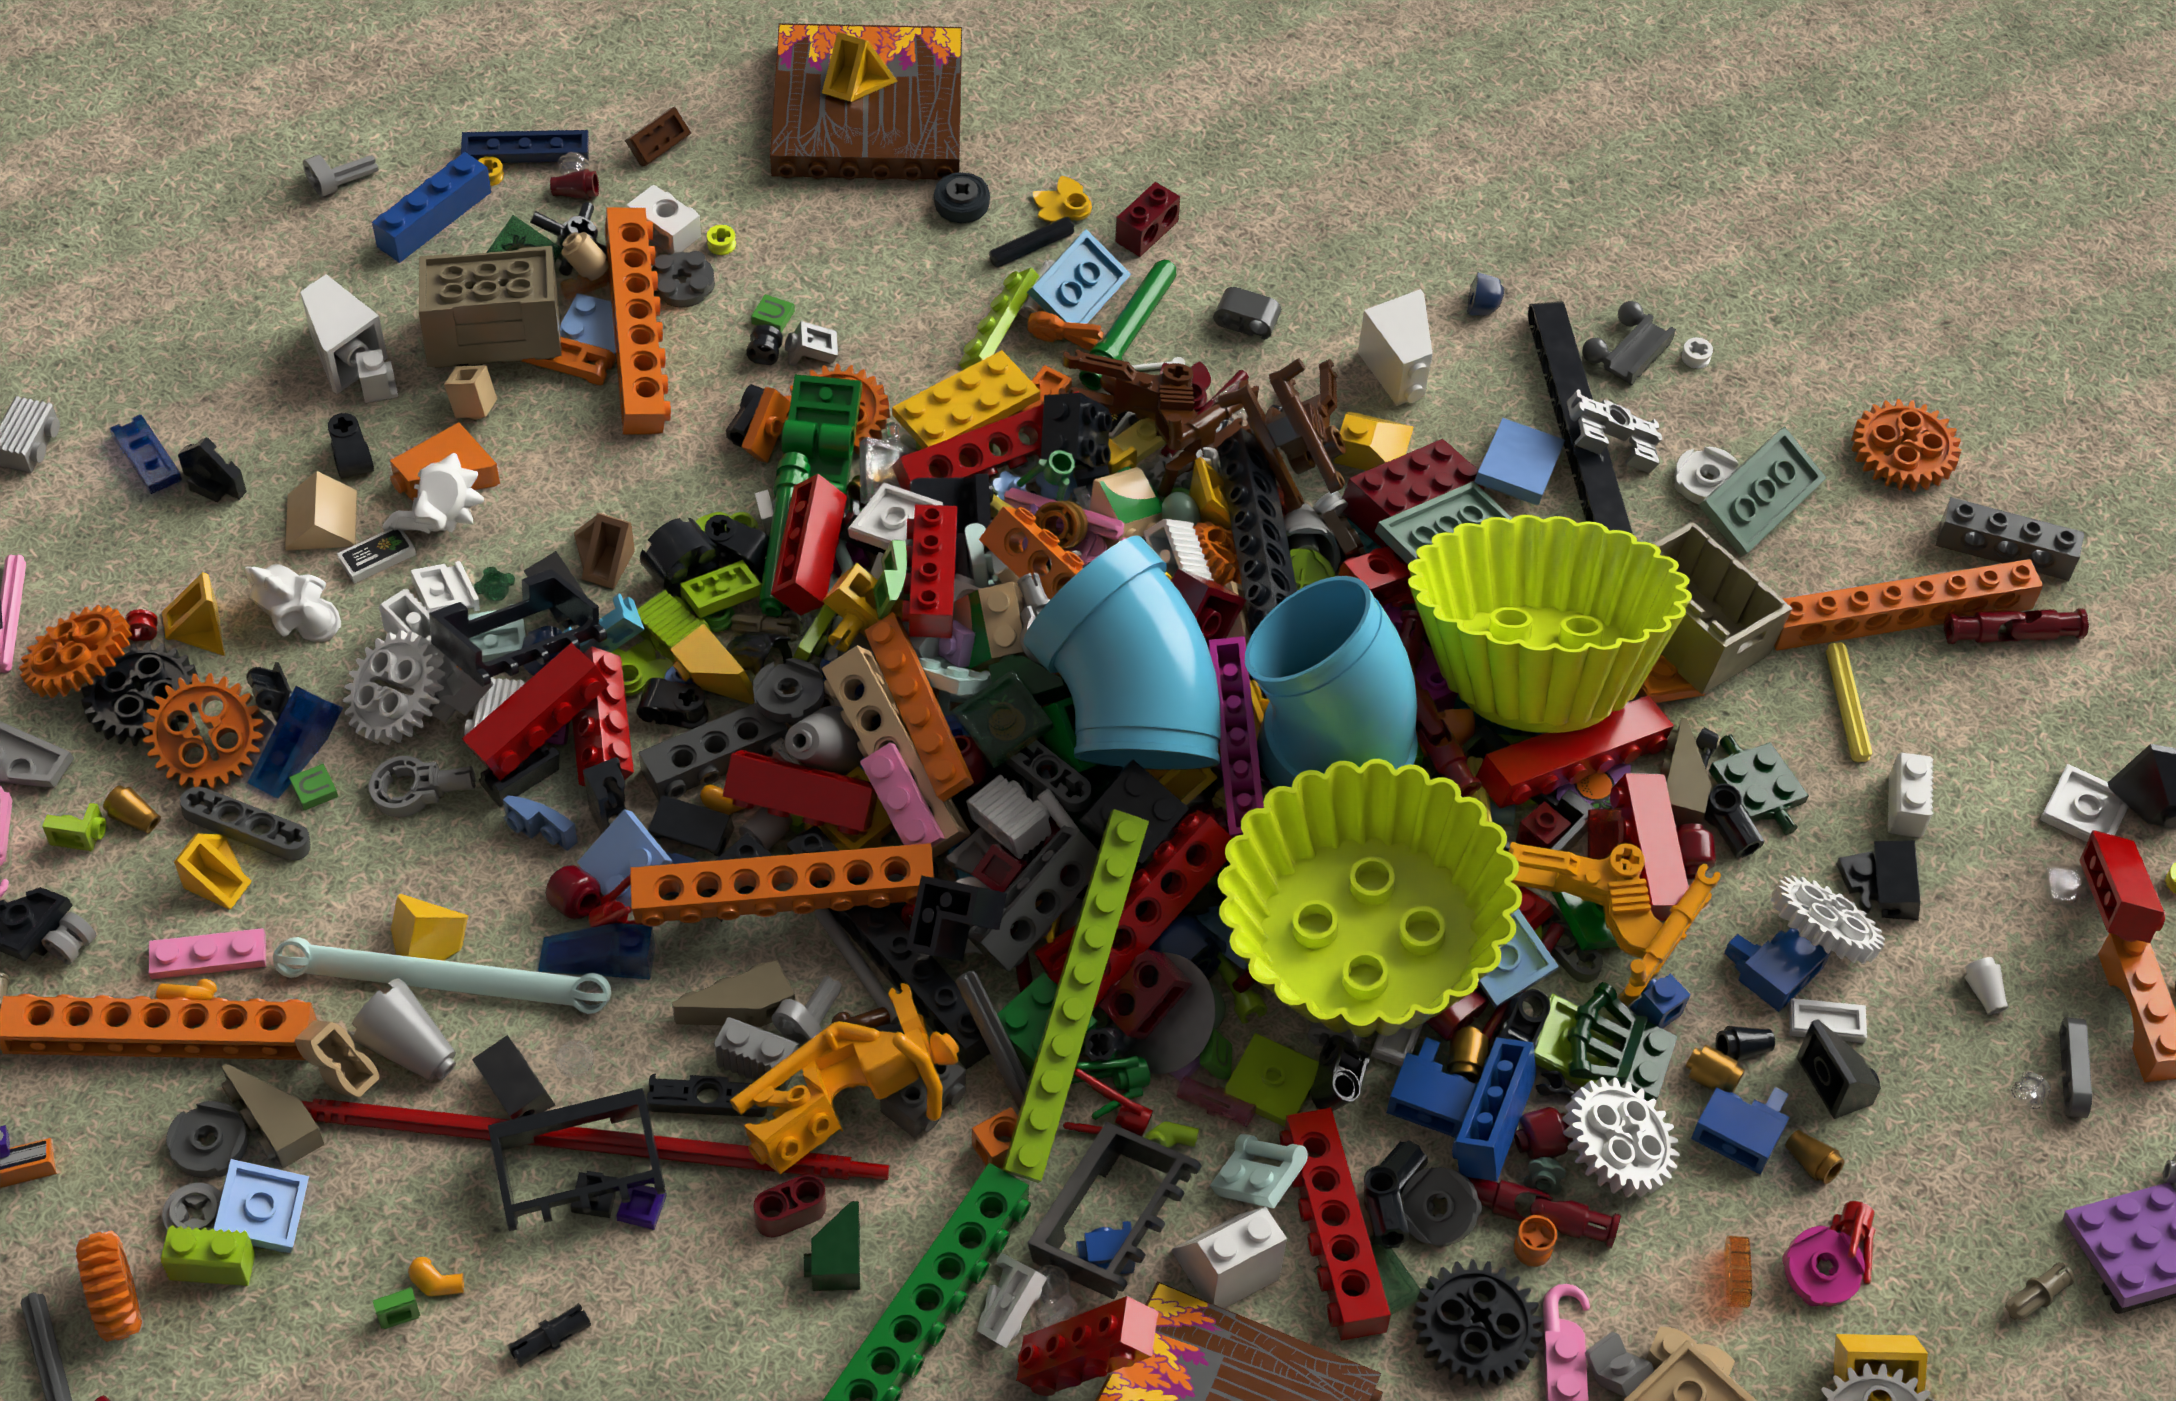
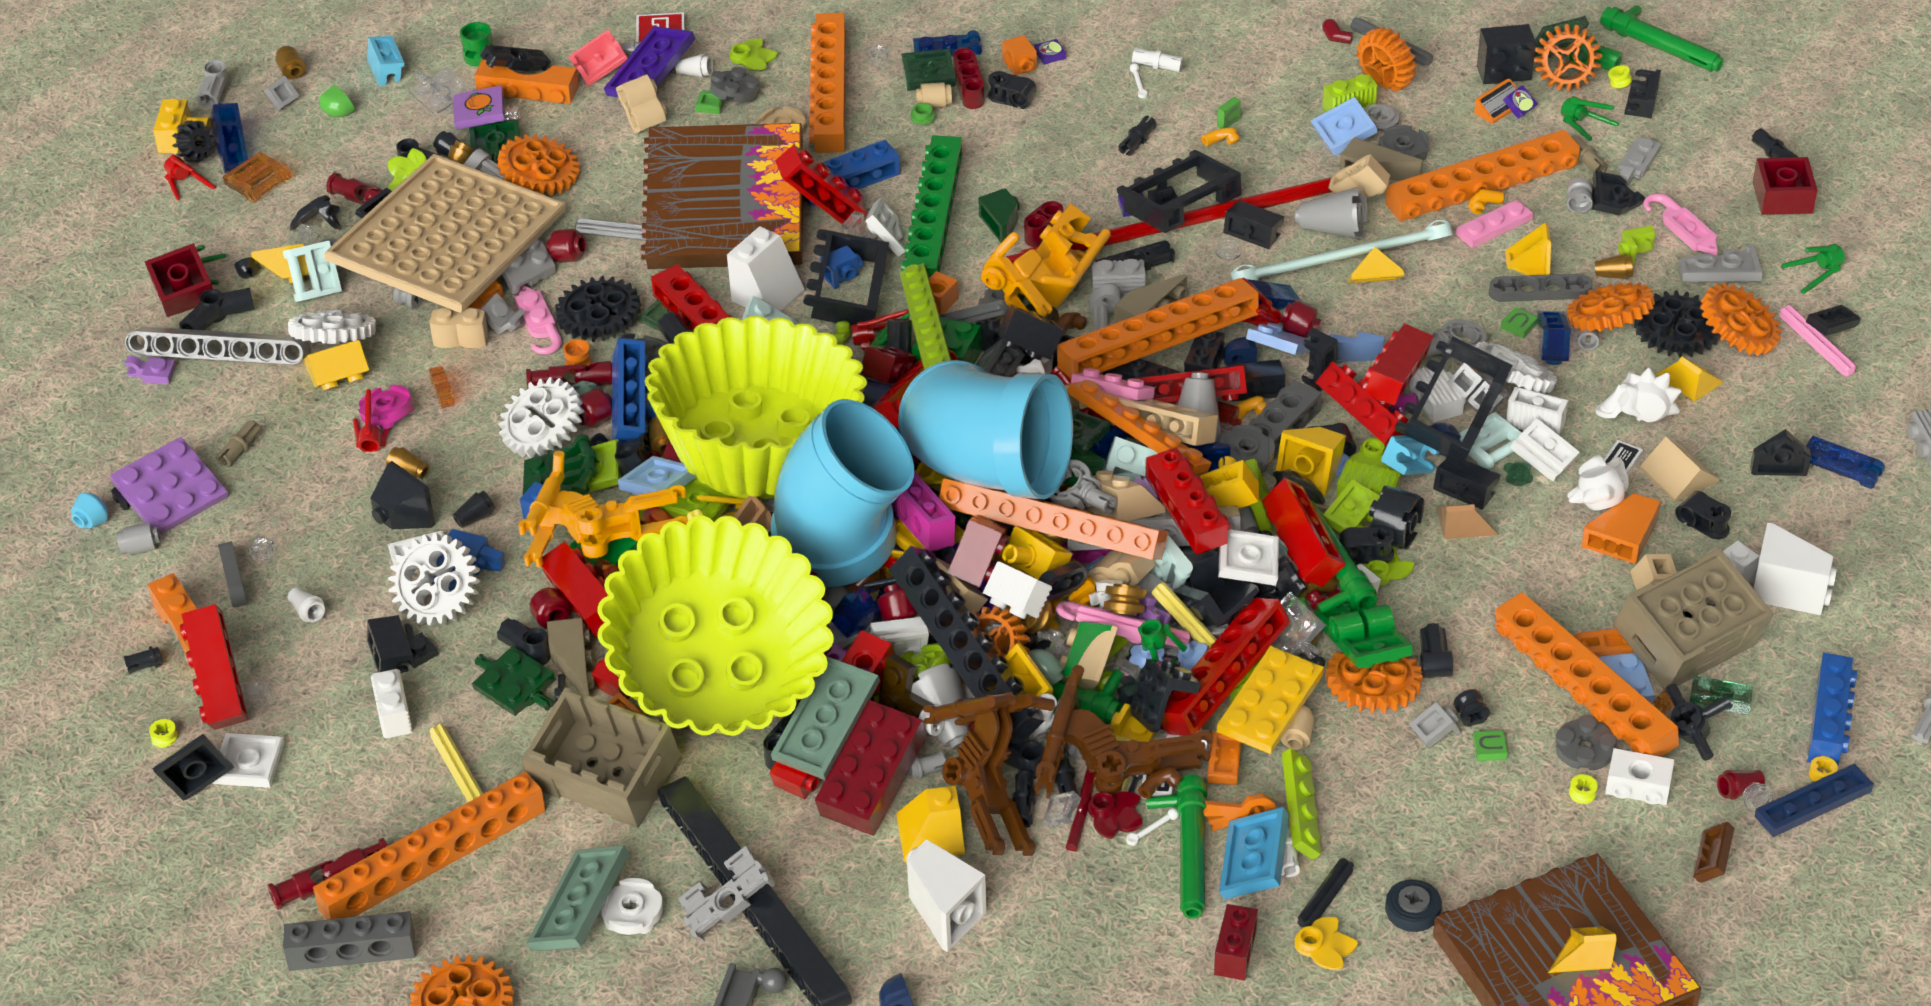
camera: 160 degrees right, 10 degrees down
red bush [125,609,158,641] -> none
black hinge [246,662,293,723] -> none
tan brick [561,232,609,281] -> none
orange plate [742,387,791,463] -> none
bright green slope [873,540,907,619] -> none
dark grey beam [1213,287,1282,340] -> none
medium blue tile [1475,418,1565,505] -> none
pearl gold brick [1685,1045,1745,1093] -> none
blue hinge [1691,1087,1790,1175] -> none

